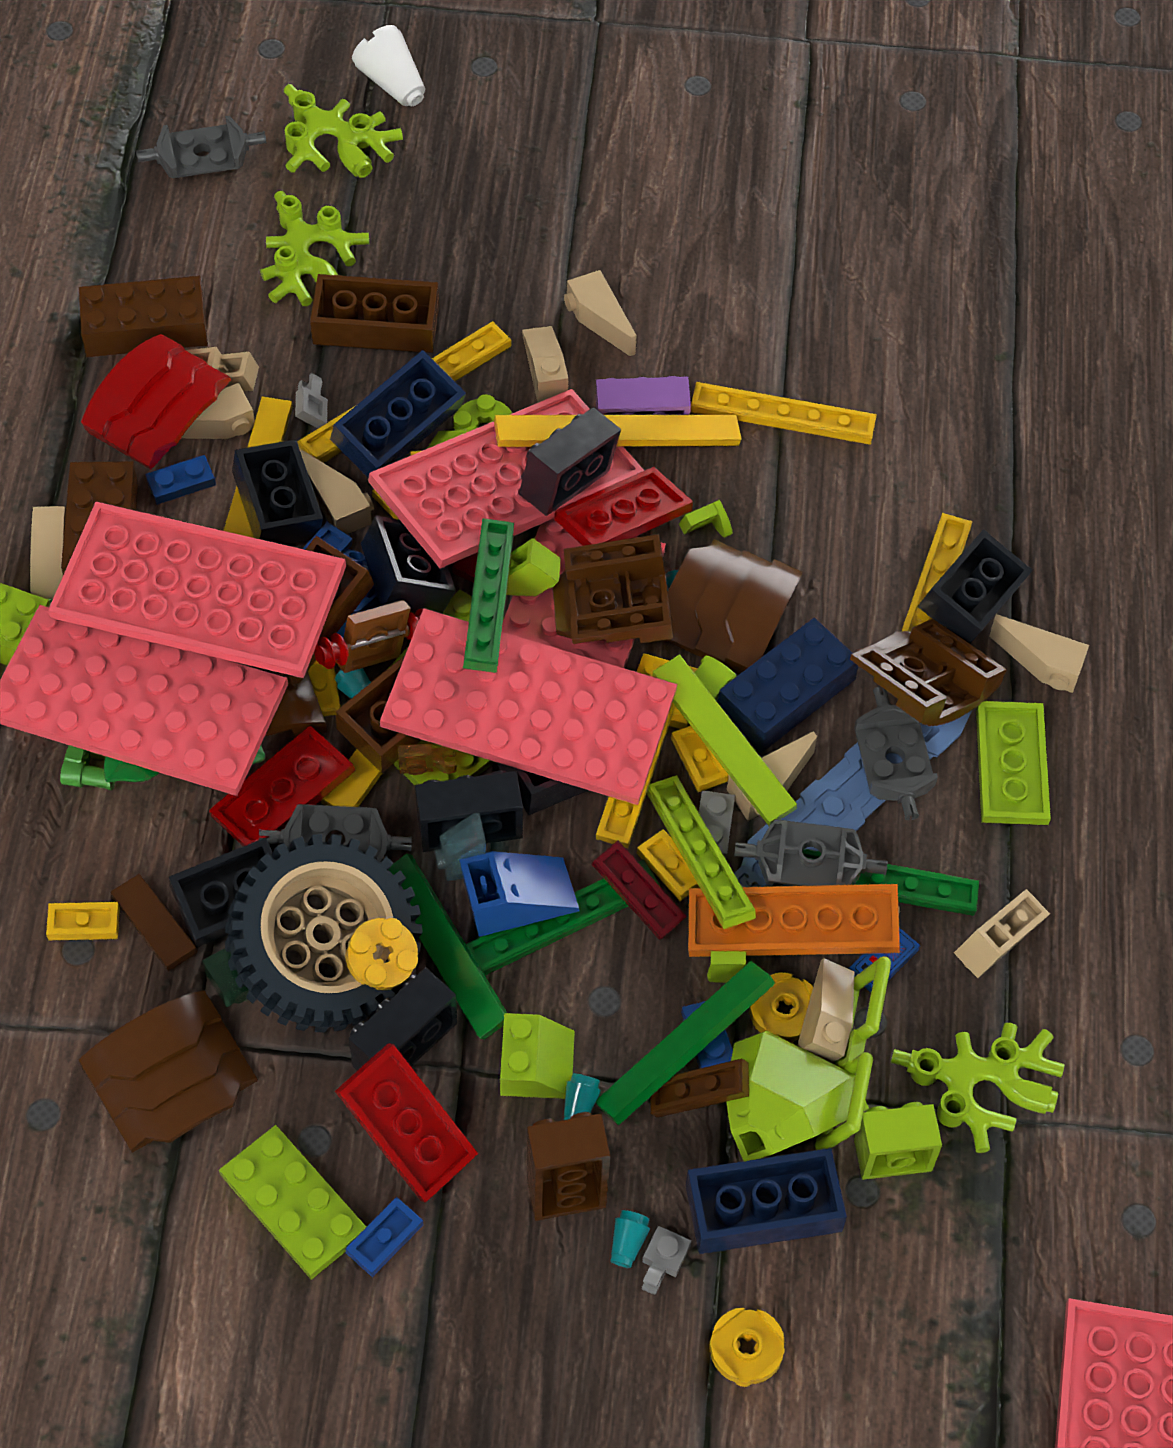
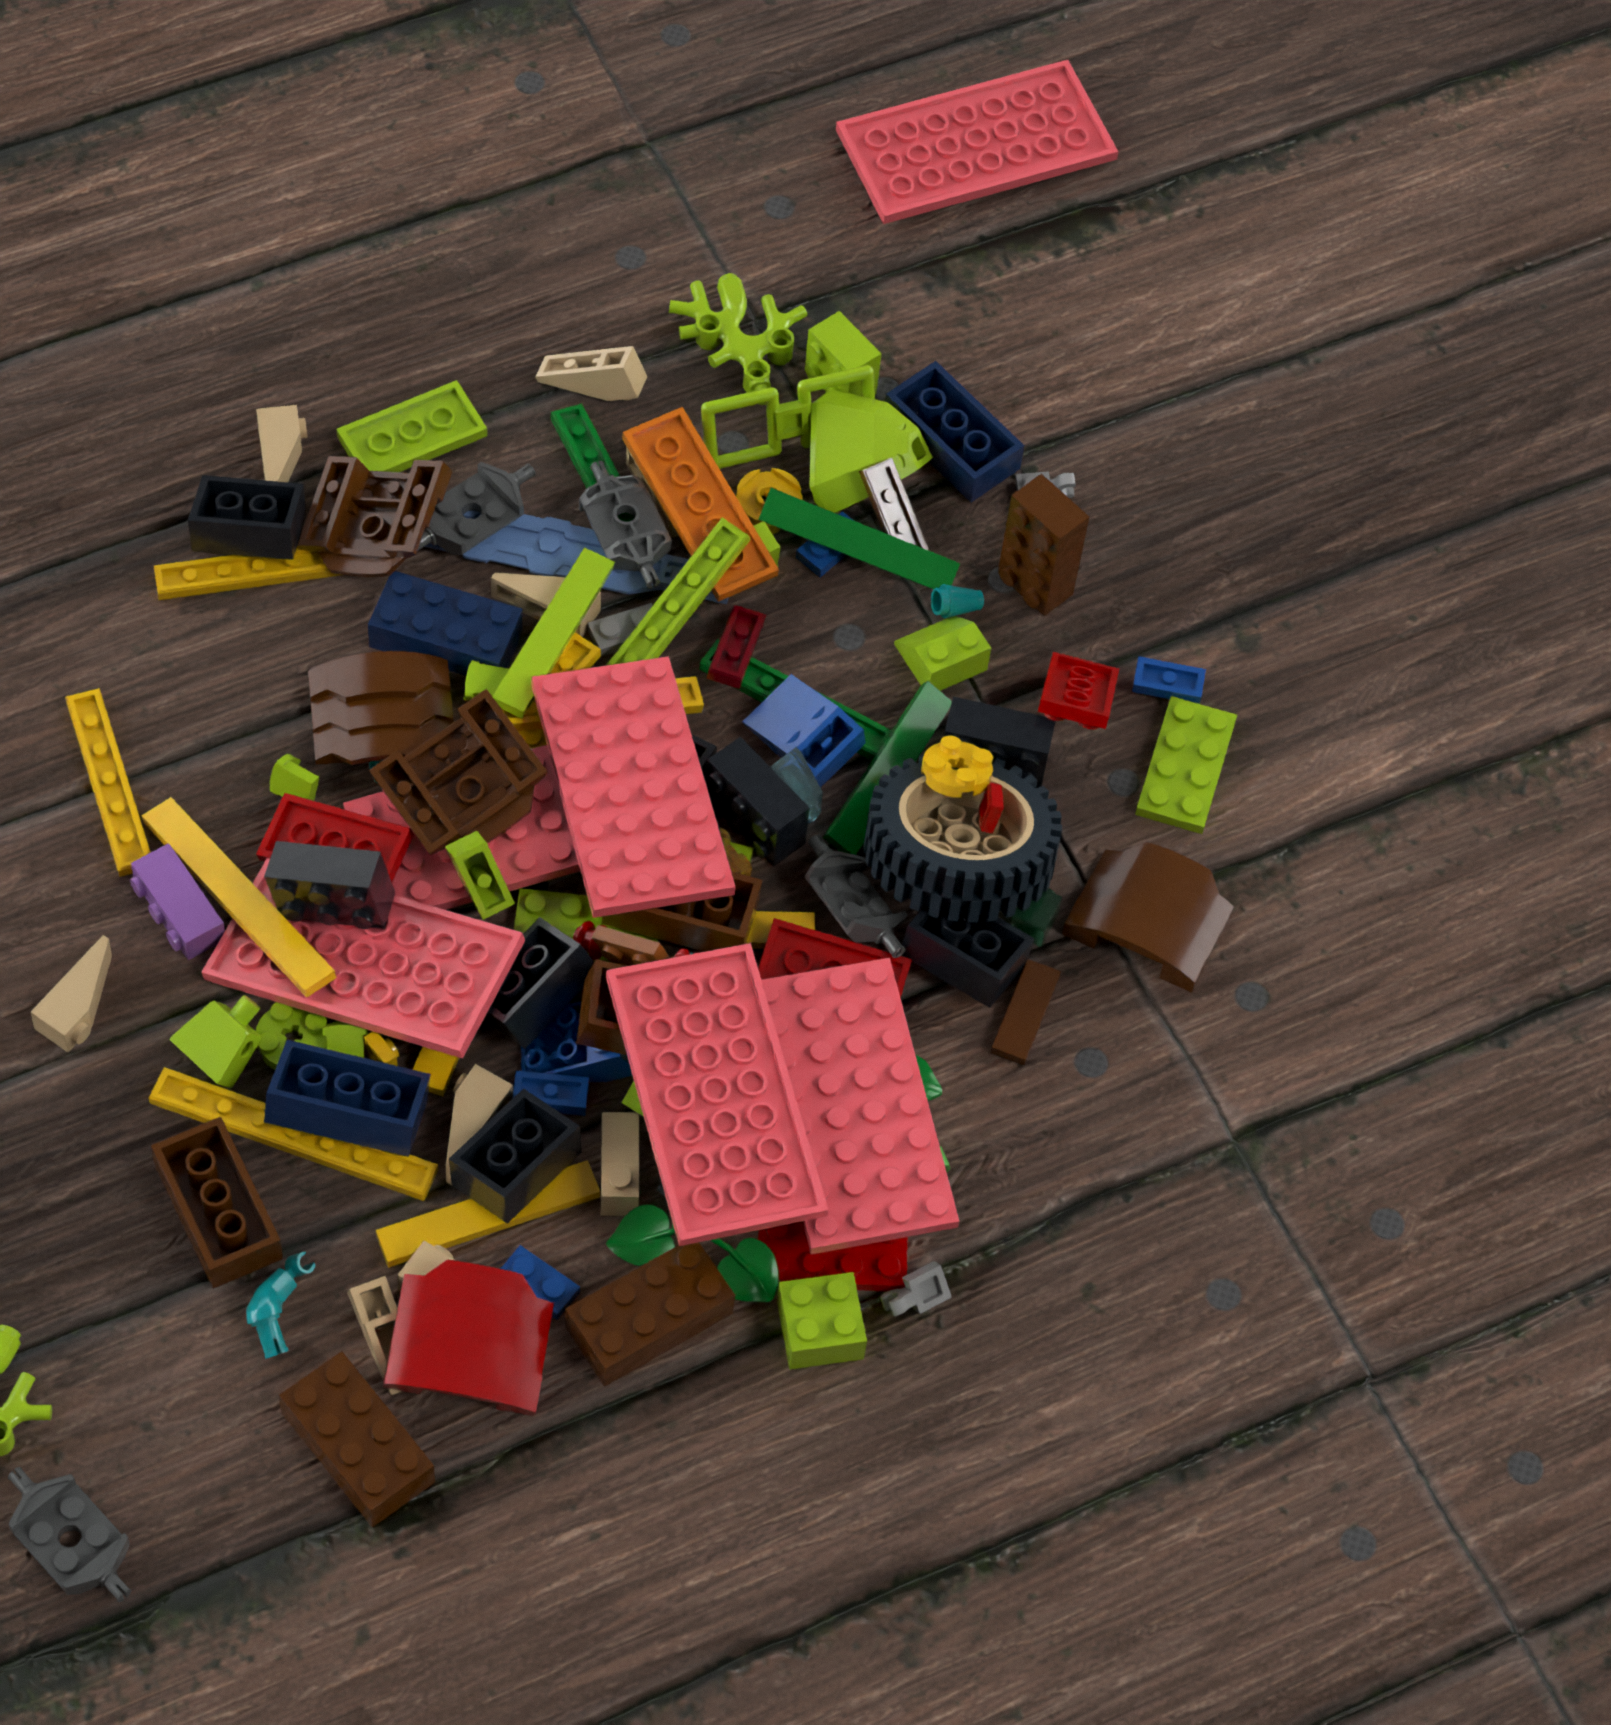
camera: 125 degrees left, 0 degrees up
tan slope [30,506,66,599] -> none
yellow plate [46,902,120,941] -> none
lime plant [260,191,369,306] -> none
light grey plate [295,373,328,428] -> none
green tile [463,518,514,673] -> none
tan slope [522,326,568,403] -> none
yellow plate [637,829,699,901] -> none
yellow plate [709,1308,785,1387] -> none
tan slope [797,958,854,1063] -> none
none -> lime torso [169,995,261,1088]
none -> teal arm [246,1252,315,1359]
none -> red tile [978,782,1004,834]

